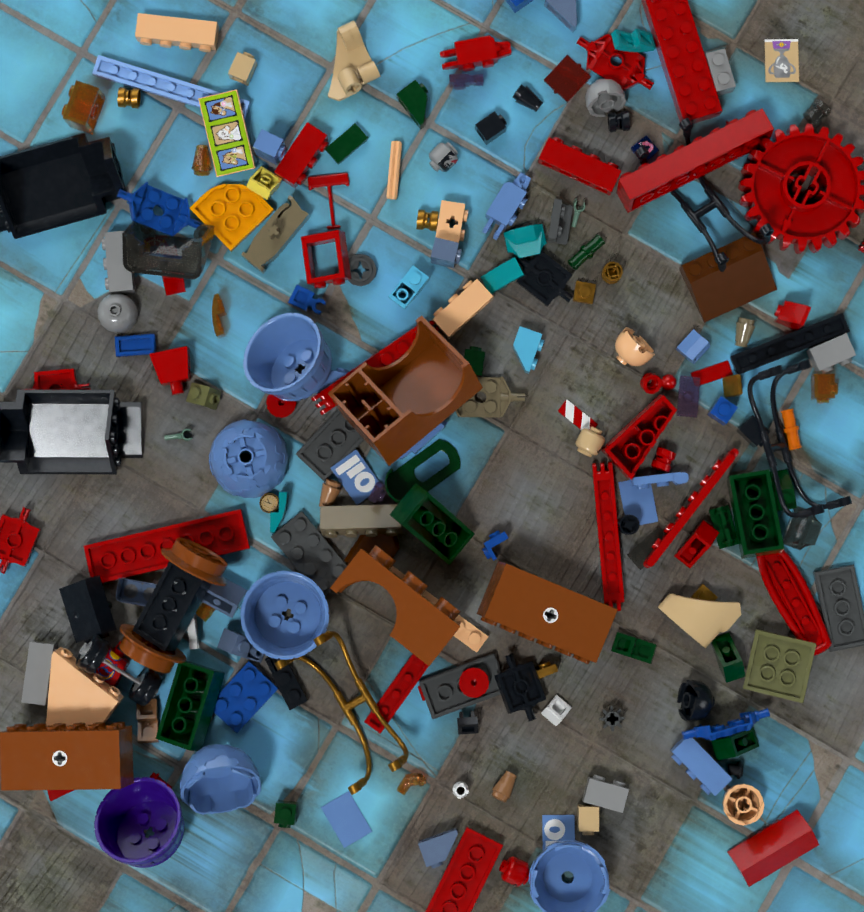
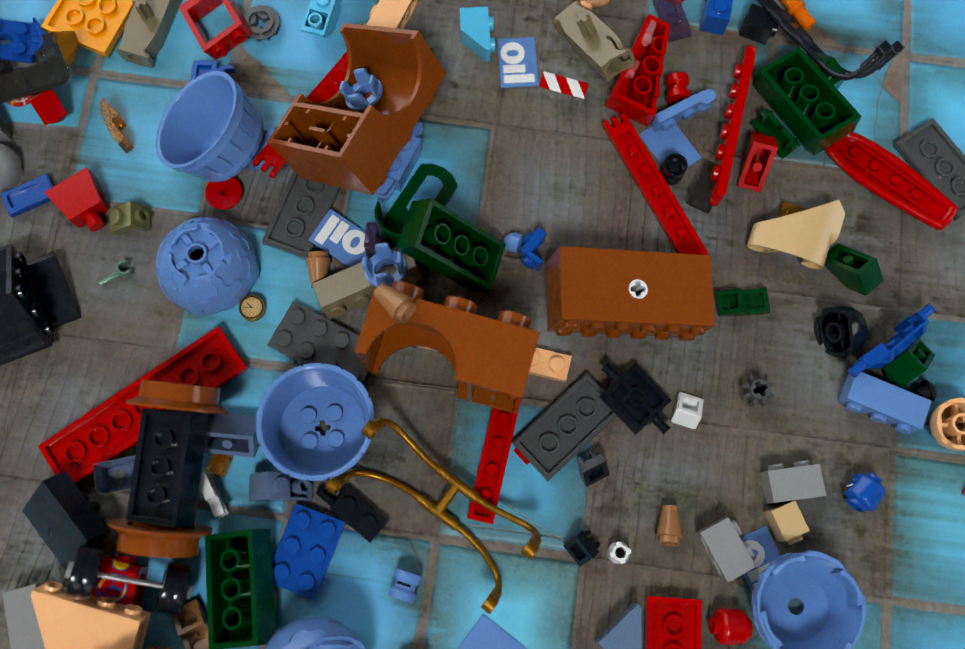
camera: 30 degrees left, 10 degrees down
teal slope [270,492,288,533] -> none
clear orange arm [396,772,426,795] -> none
dark tan plate [455,377,525,418] -> none
red piece [459,667,489,698] -> none
pearl gold plate [536,661,558,679] -> none
tan head [575,426,605,457] -> none
red plate [640,372,677,394] -> none
olive plate [743,629,817,703] -> none
clear smoke slope [783,506,822,550] -> none
none -> medium blue piece [339,68,383,111]
none -> medium blue piece [362,243,407,287]
none -> medium nougat cone [373,283,417,323]
none -> medium blue wheel [389,568,423,603]
none -> sticker [497,37,539,88]
none -> medium blue hinge [504,233,524,254]
none -> dark tan piece [553,1,636,82]
none -> black tile [563,530,600,567]
none -> light grey brick [696,517,756,582]
none -> blue head [843,472,886,513]

